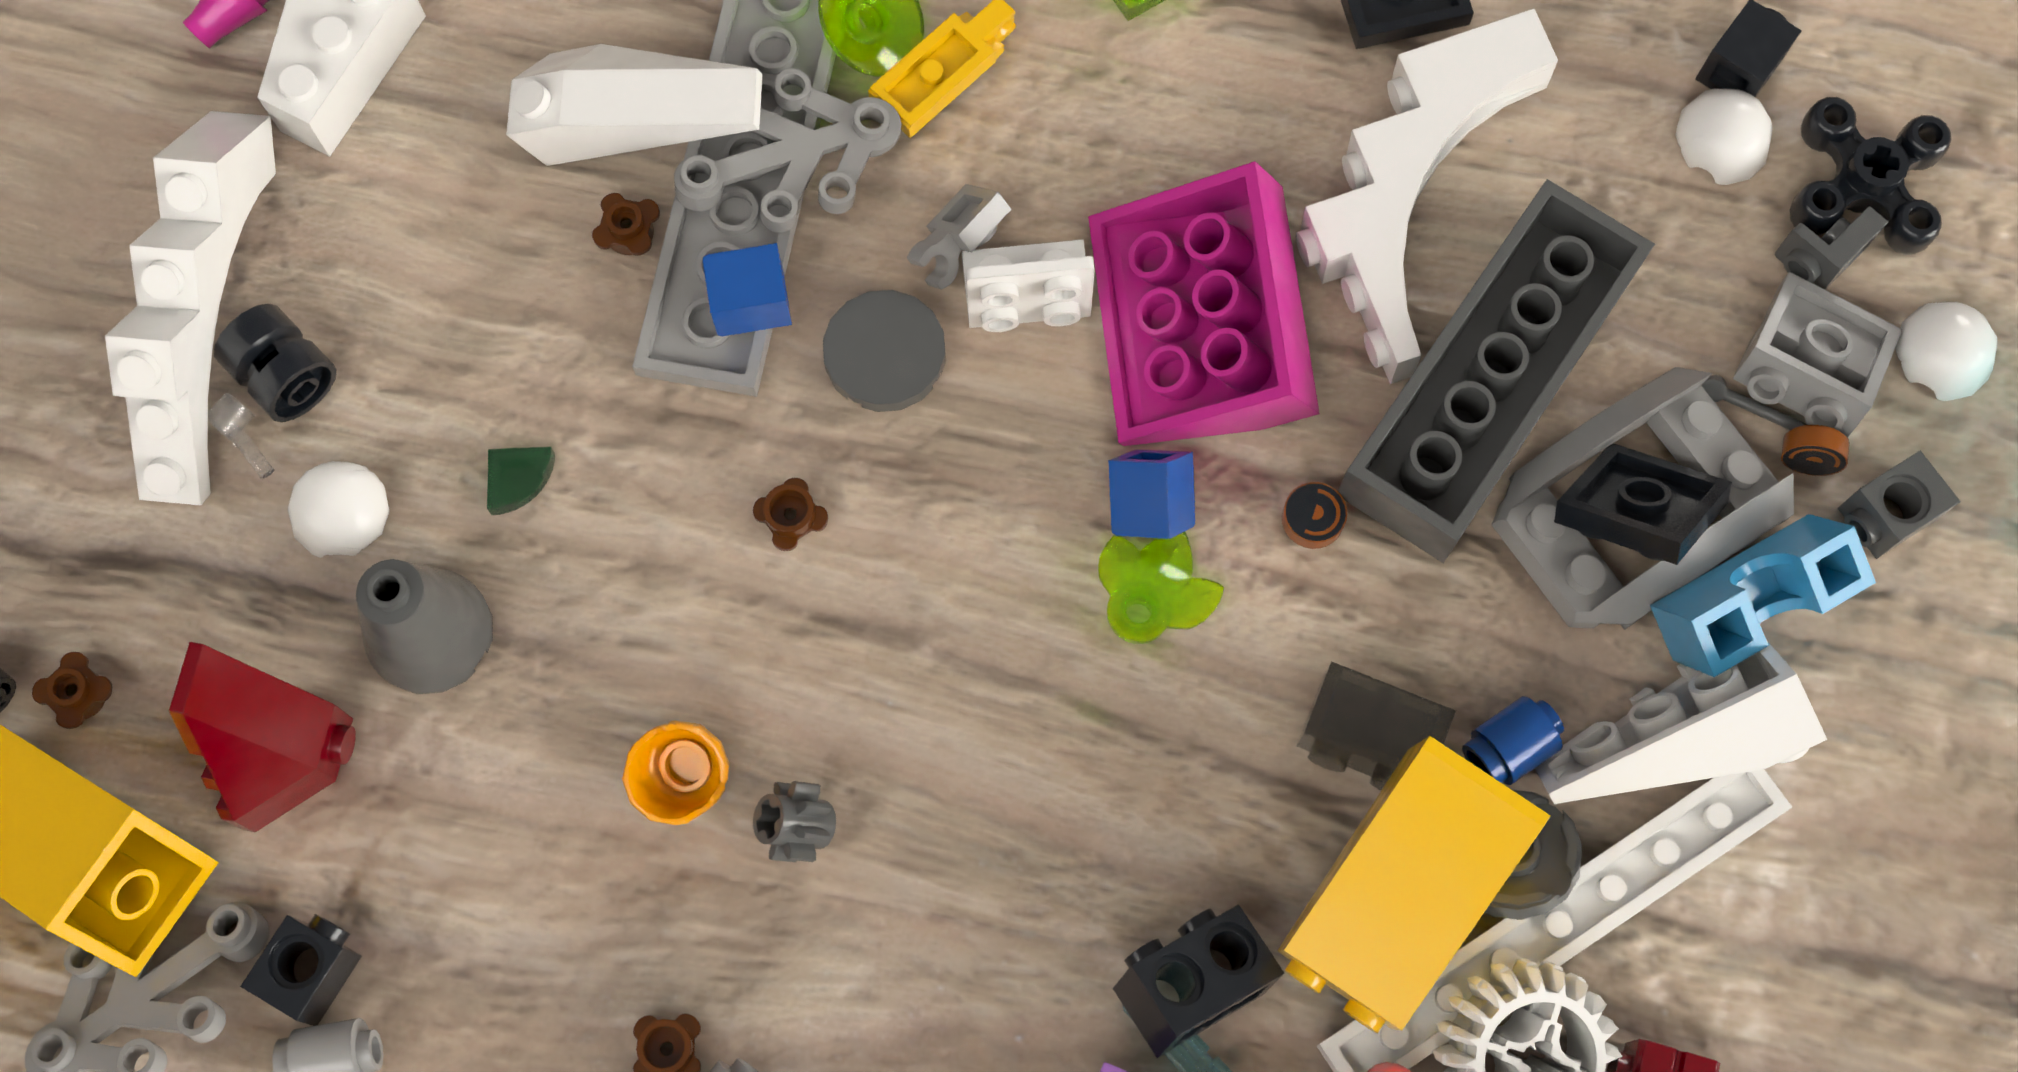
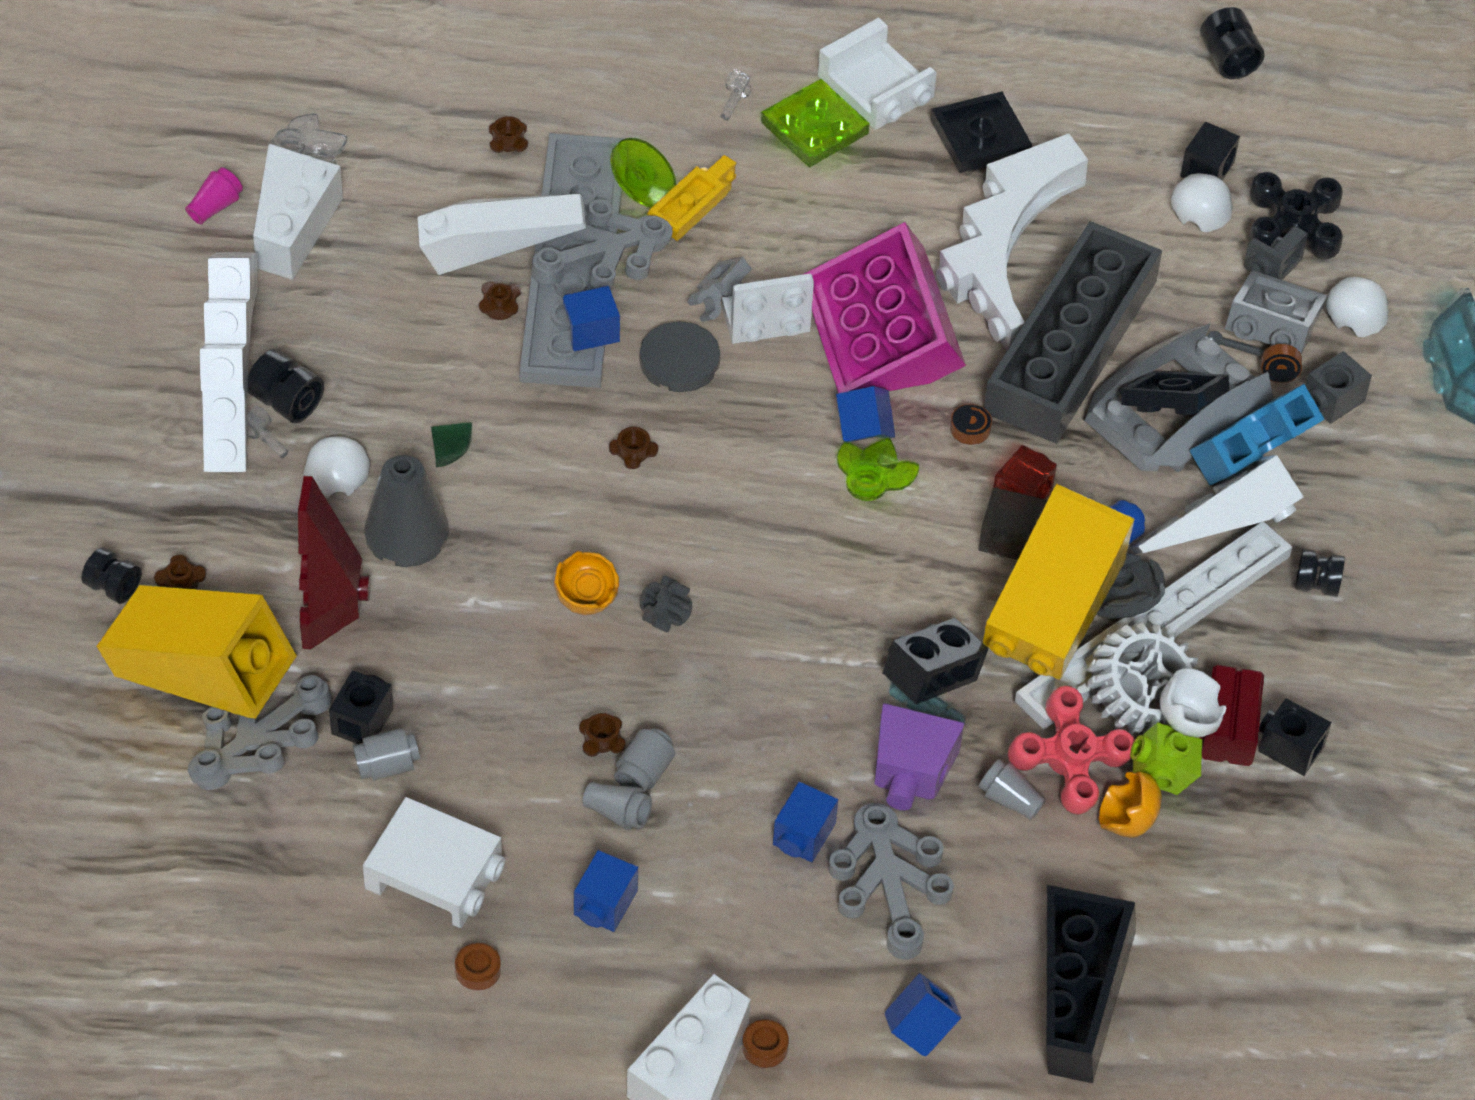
camera: 10 degrees left, 20 degrees down
none -> clear red brick [991,444,1057,521]
none -> black wheel [1295,548,1345,597]

